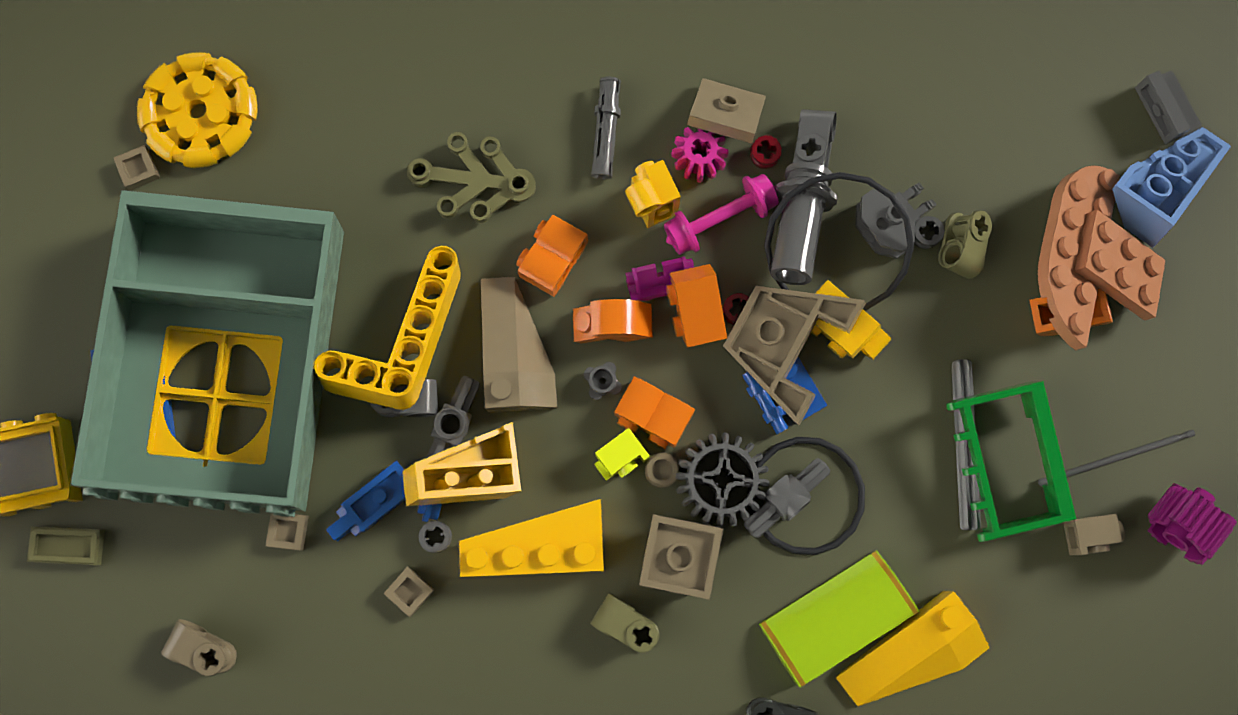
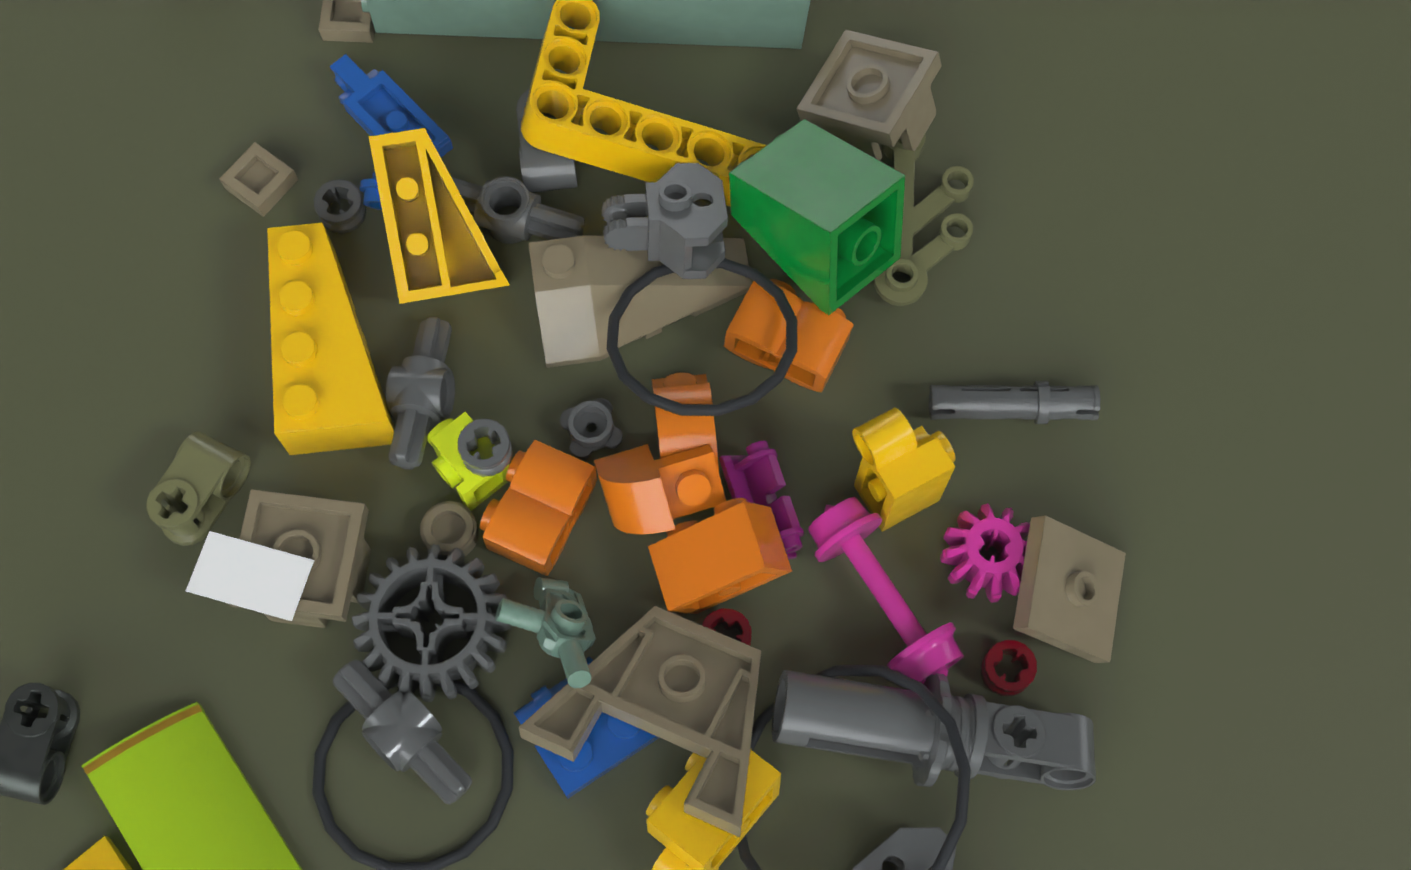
camera: 85 degrees right, 10 degrees down
none -> white sticker [186,531,314,621]
none -> dark grey axle [386,316,455,470]
none -> dark grey bush [458,419,512,477]
none -> sand green piece [495,577,596,688]
none -> orange brick [594,444,726,534]
none -> dark grey hinge [602,163,728,279]
none -> black piece [606,258,797,416]
none -> green slope [729,119,905,315]
none -> dark tan panel [796,29,942,161]

